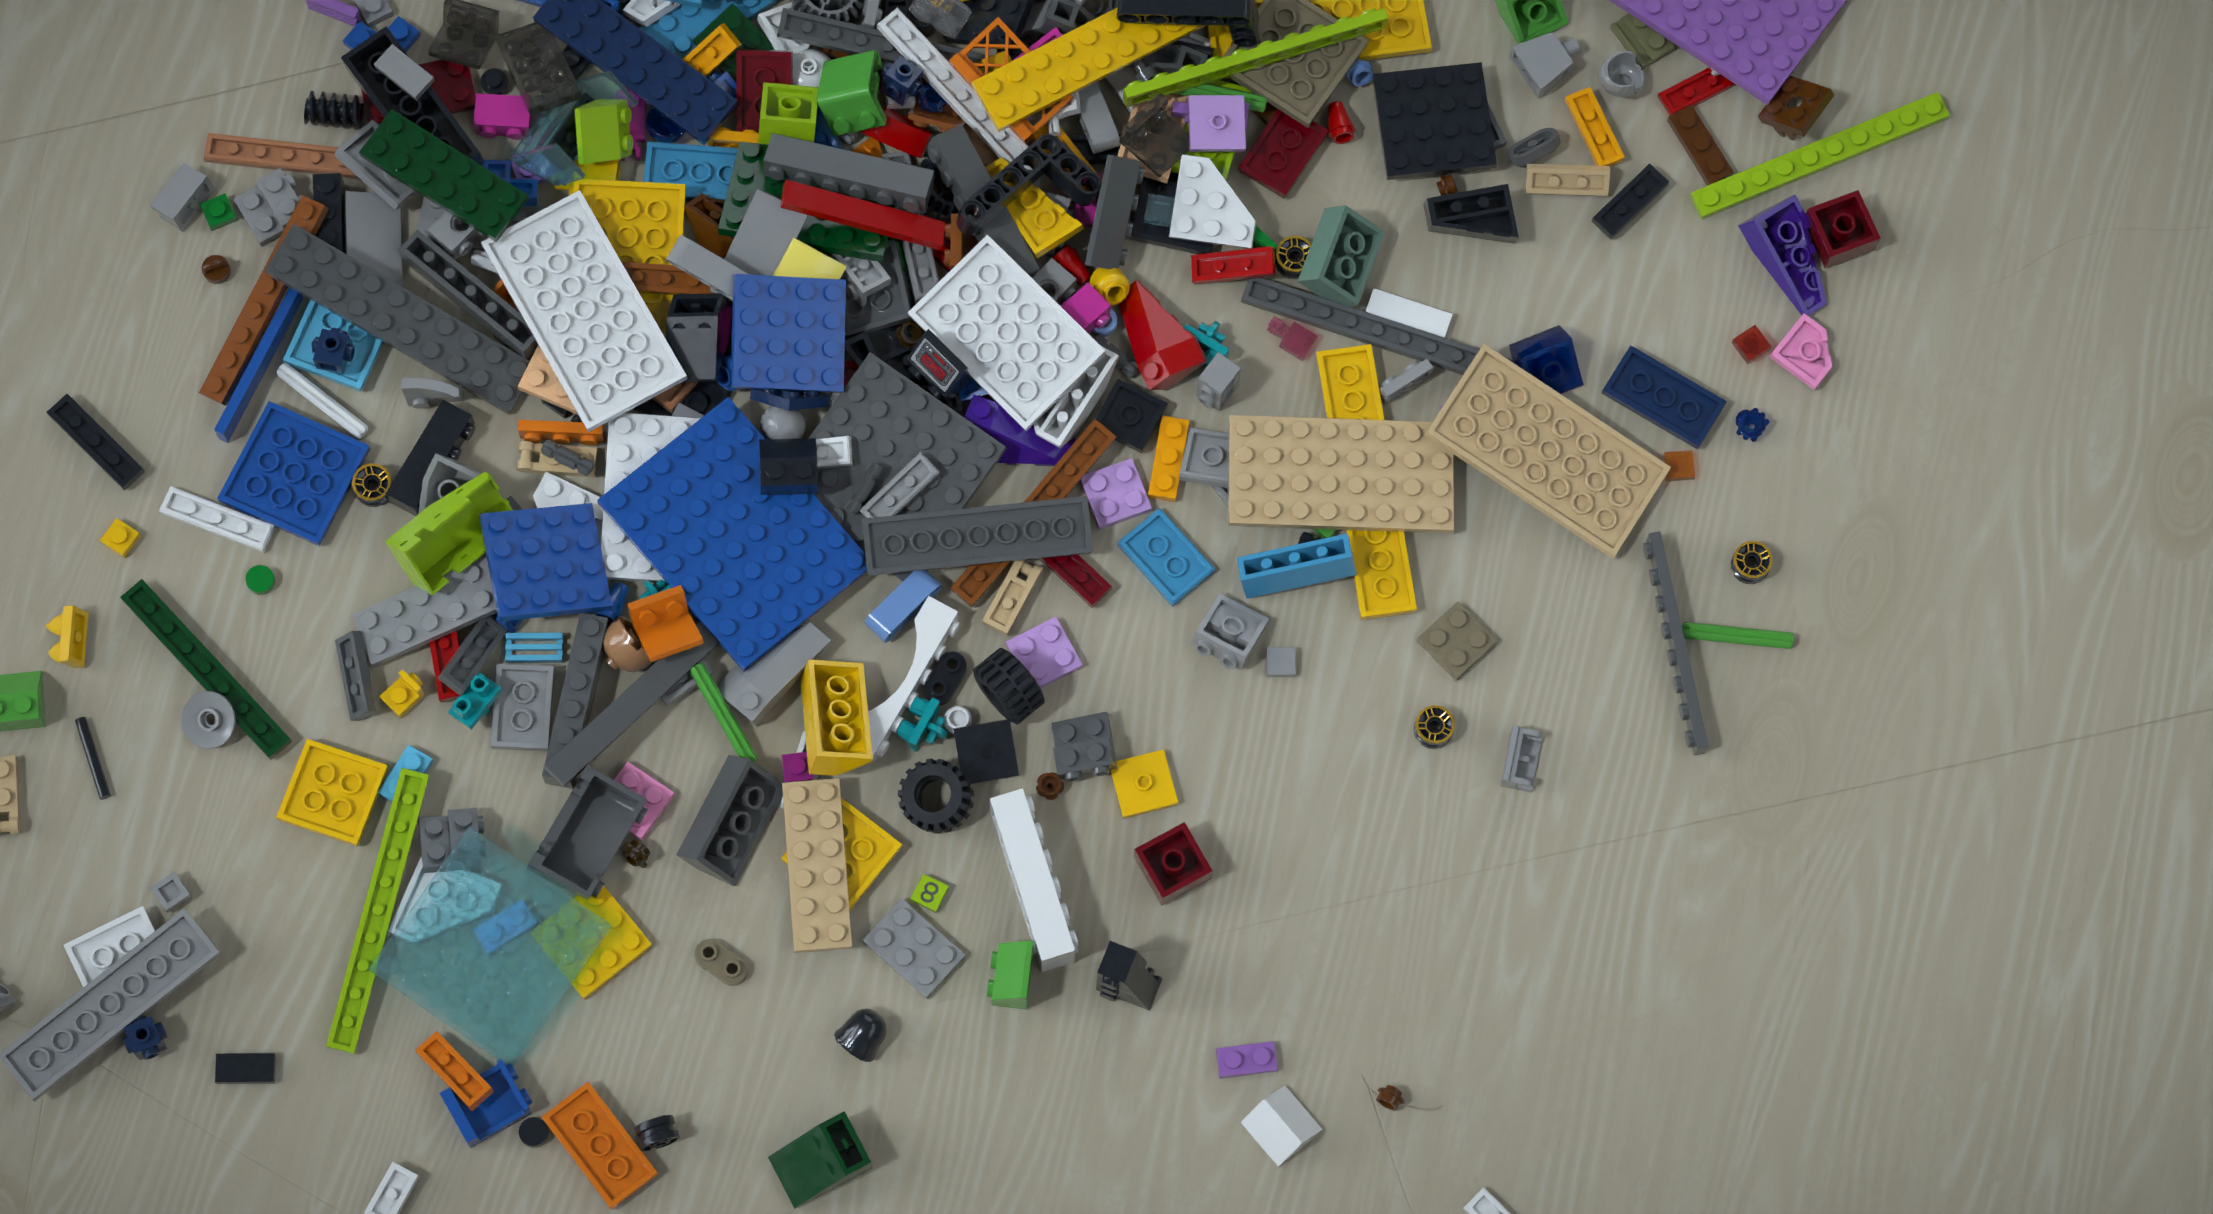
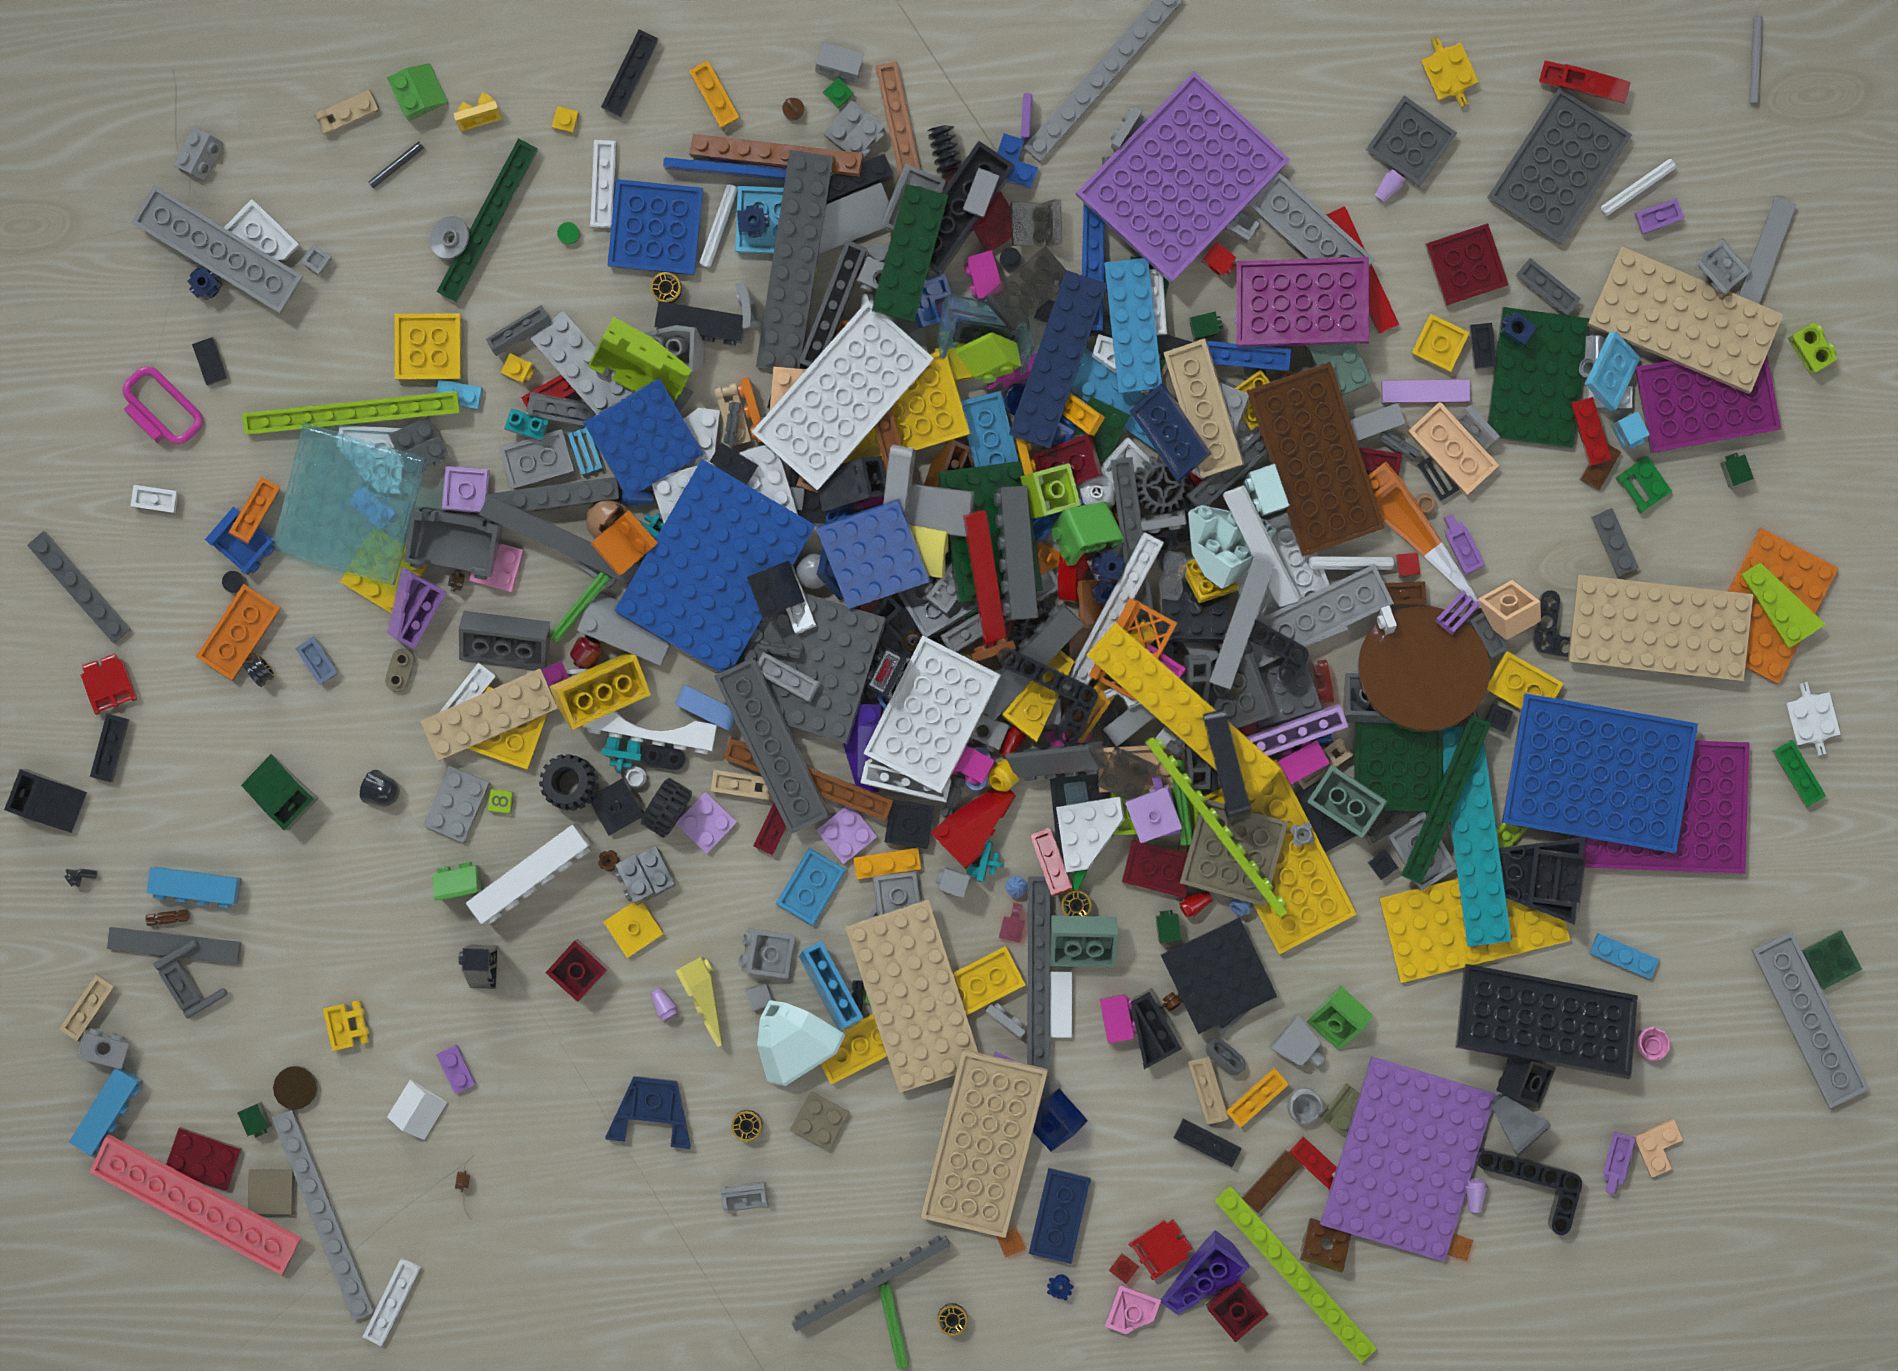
camera: 80 degrees right, 15 degrees up
none -> dark pink bar [122,366,203,445]
none -> sand blue plate [295,636,339,685]
none -> yellow plate [323,1000,369,1051]
none -> medium lavender wedge [387,567,446,649]
none -> white plate [440,663,496,712]
none -> lavender plate [442,466,490,513]
none -> dark red head [570,635,602,669]
none -> dark blue wing [605,1076,691,1149]
none -> lavender cone [650,988,678,1022]
none -> light yellow wedge [676,956,723,1047]
none -> light orange plate [689,60,740,129]
none -> black plate [709,442,759,484]
none -> light aqua brick [757,1000,845,1086]
none -> medium blue plate [1005,876,1027,898]
none -> dark pink brick [1099,994,1137,1043]
none -> red plate [1128,1219,1193,1281]
none -> dark green brick [1155,910,1181,943]

